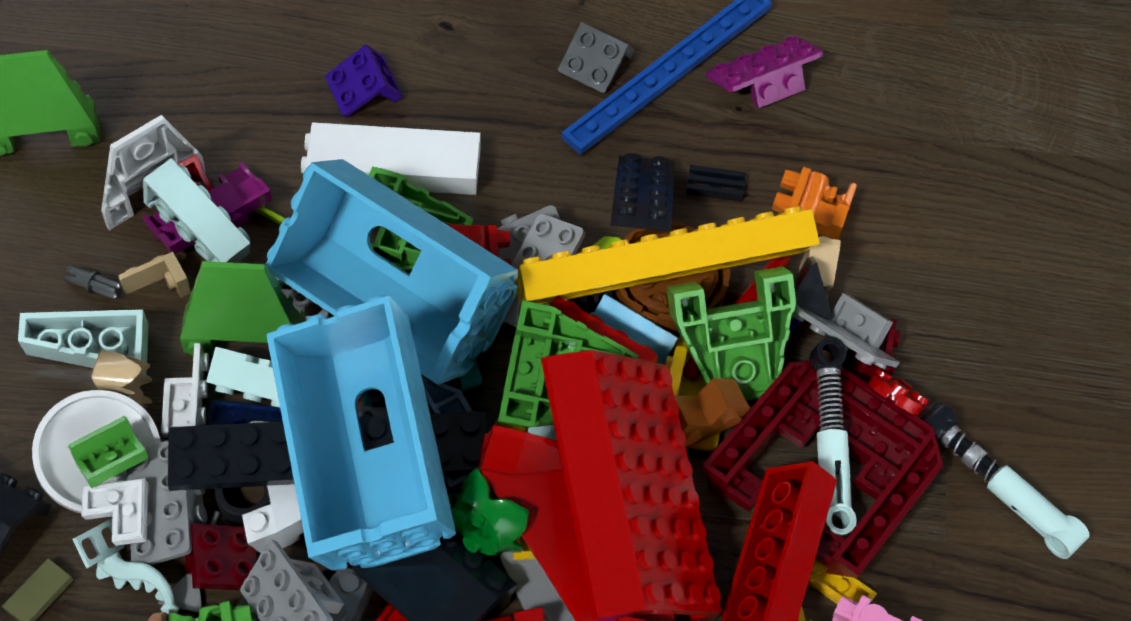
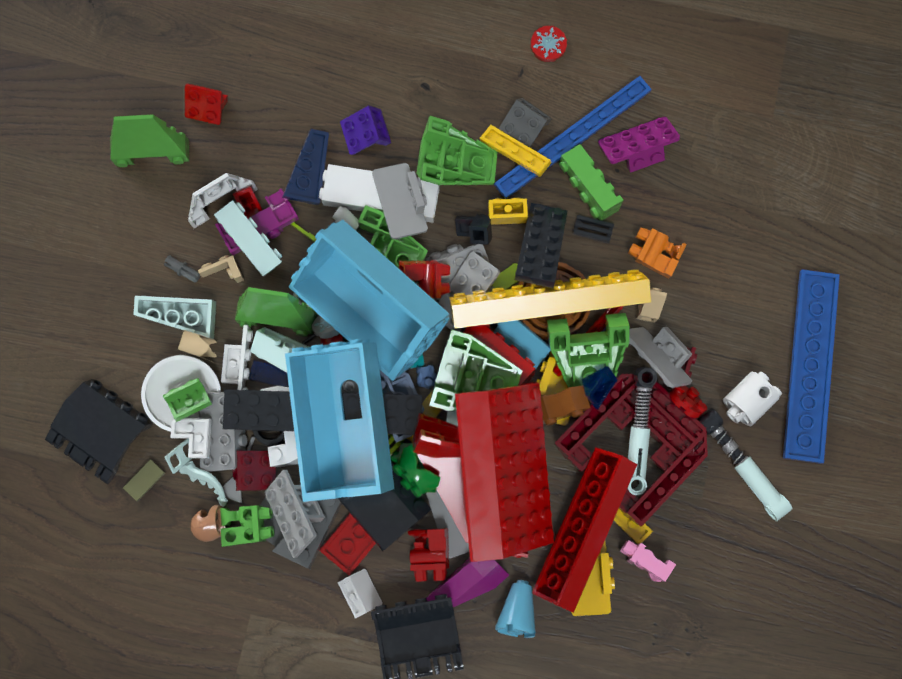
camera: 10 degrees right, 20 degrees up
black slope [794,256,833,320] -> none
none -> red bracket [185,83,228,125]
none -> dark blue wing [282,129,329,205]
none -> light grey bracket [372,163,428,239]
none -> bright green wedge [416,116,497,185]
none -> medium blue arm [416,365,437,389]
none -> black brick [455,213,492,245]
none -> yellow tile [480,125,551,177]
none -> yellow brick [488,198,528,225]
none -> bright green wedge [559,144,623,221]
none -> clear blue slope [582,366,618,409]
none -> white cylinder [723,371,782,427]
none -> blue plate [783,270,840,464]

